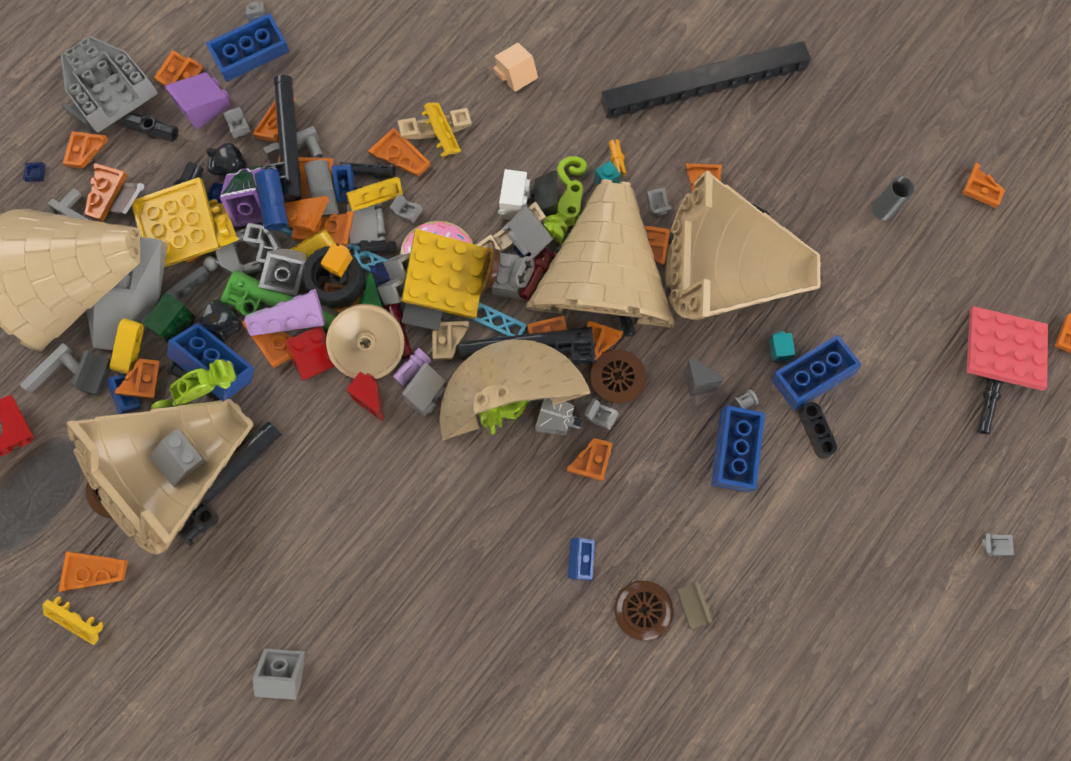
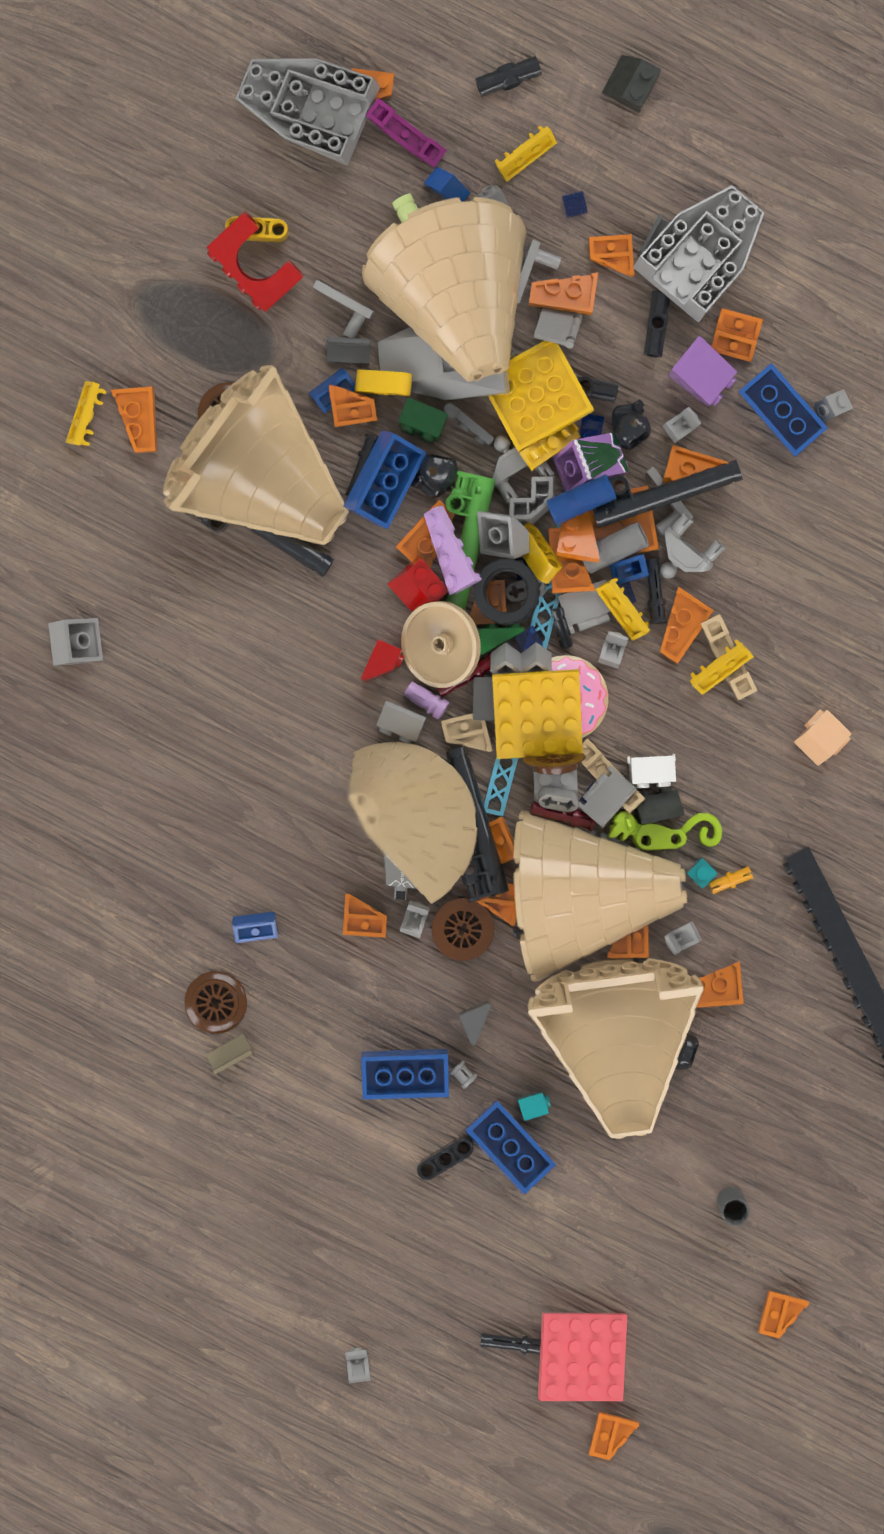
camera: 80 degrees right, 15 degrees up
light grey slope [149,428,206,487] -> none
lime animal [151,359,236,409] -> none
light orange brick [321,243,353,277] -> none
none -> light grey connector [660,513,726,579]

